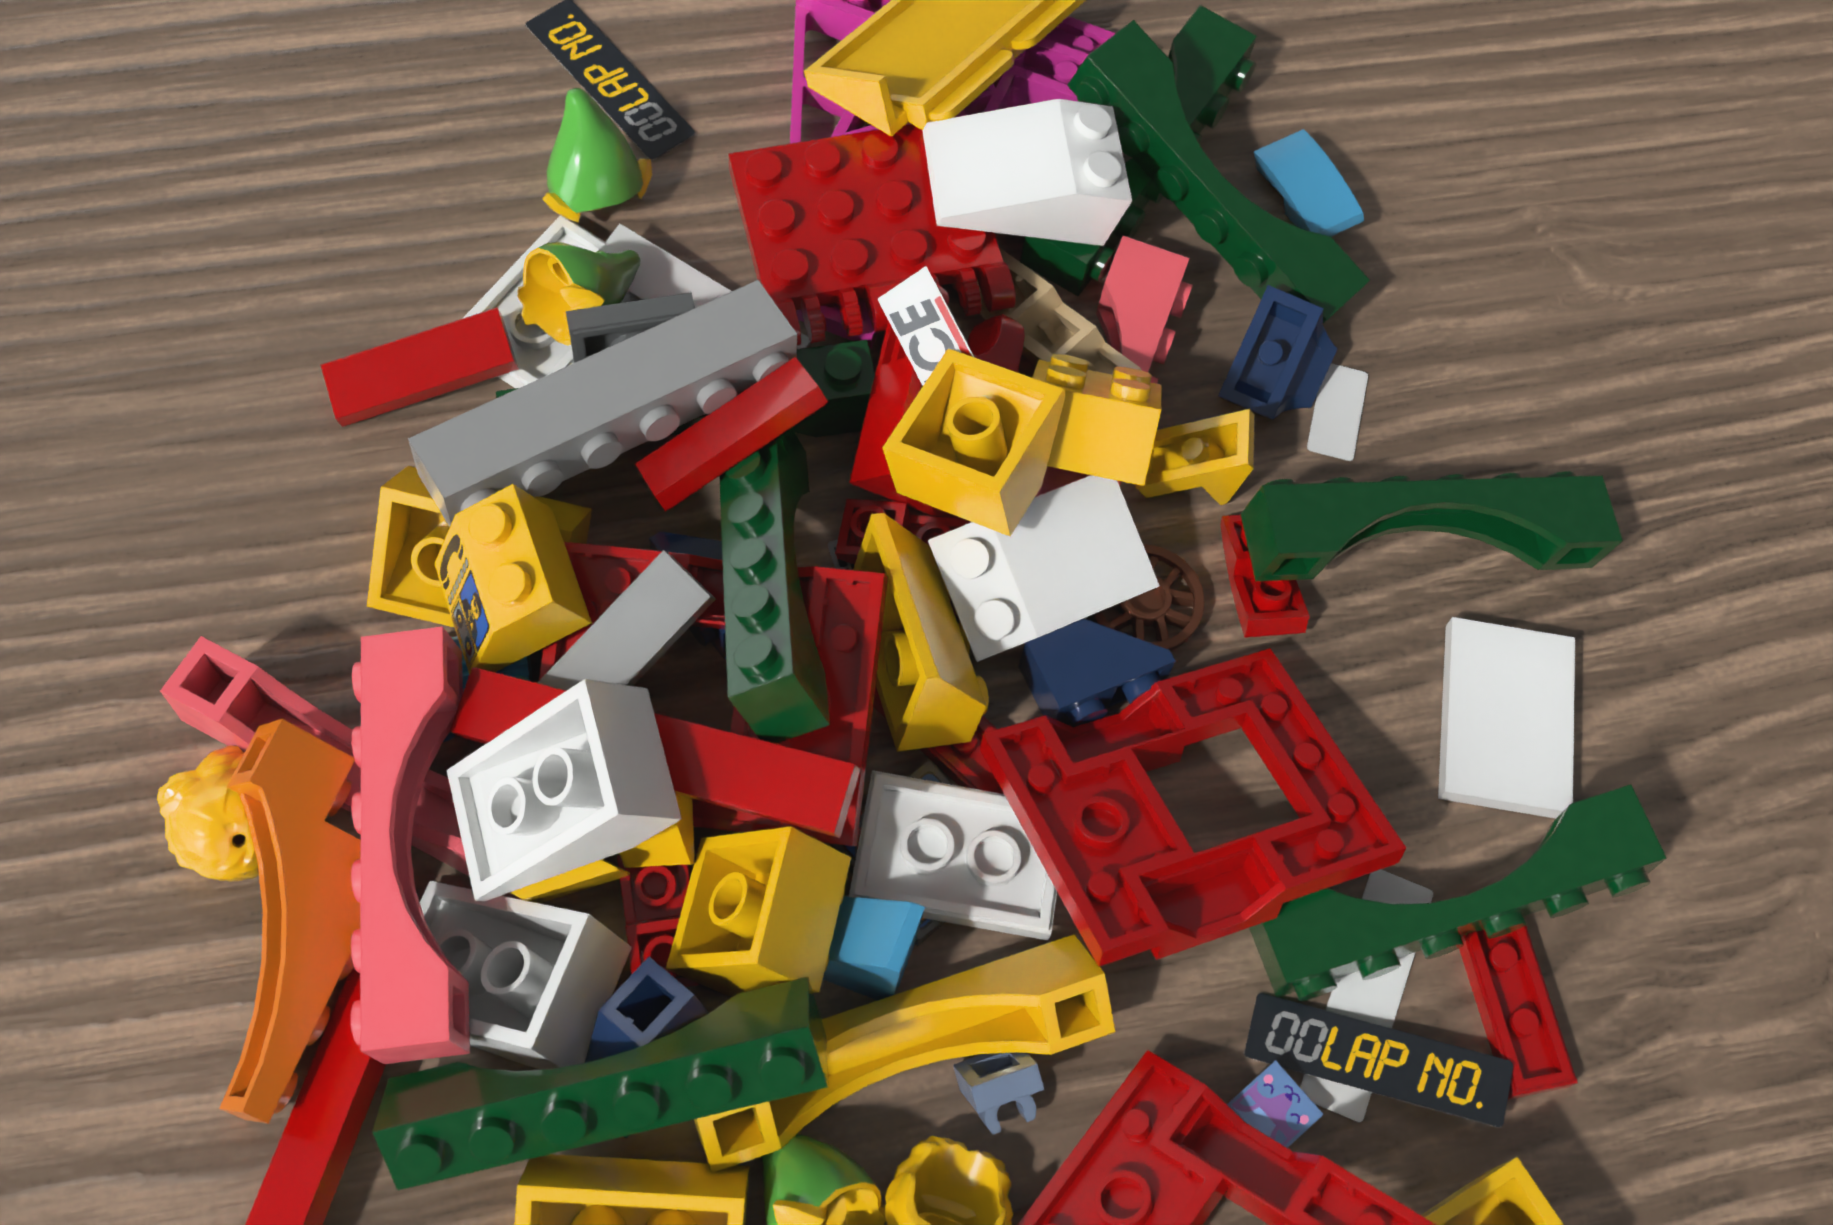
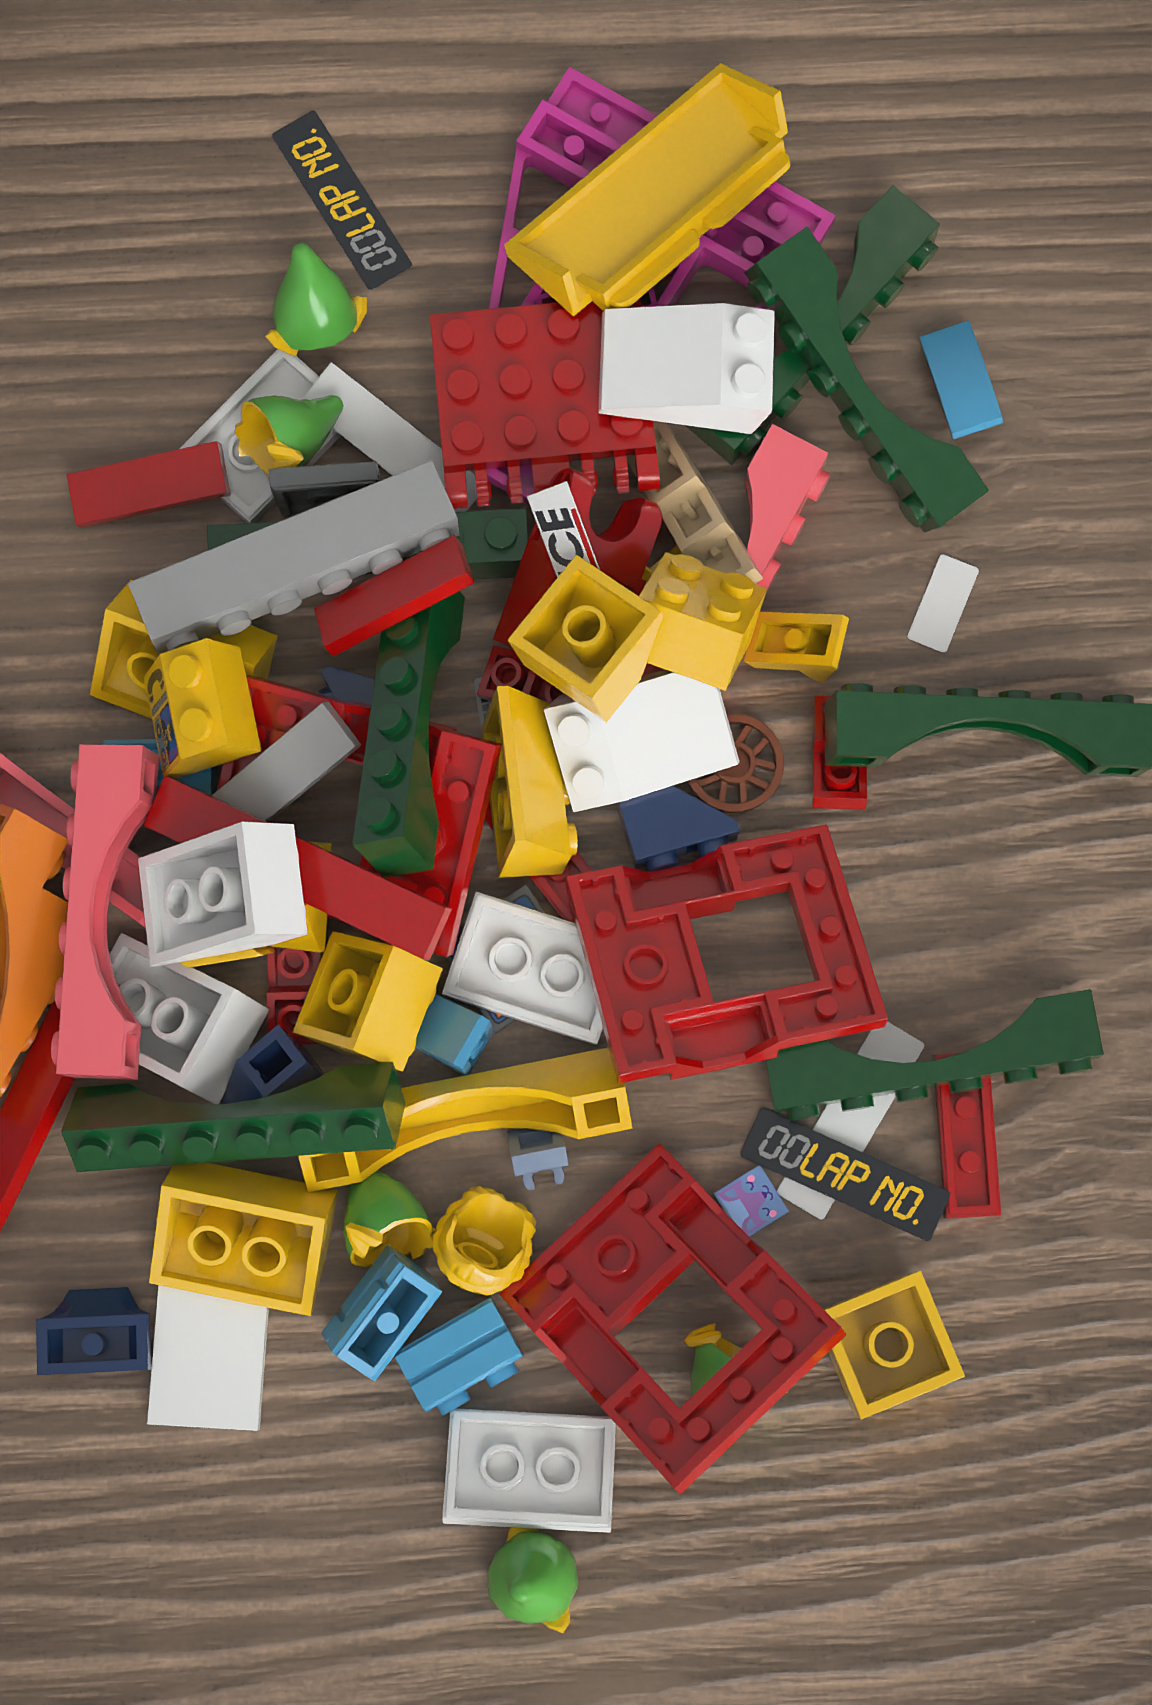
camera: 20 degrees right, 15 degrees up
dark blue slope [1218,285,1337,420] -> none
white tile [1438,617,1575,819] -> none

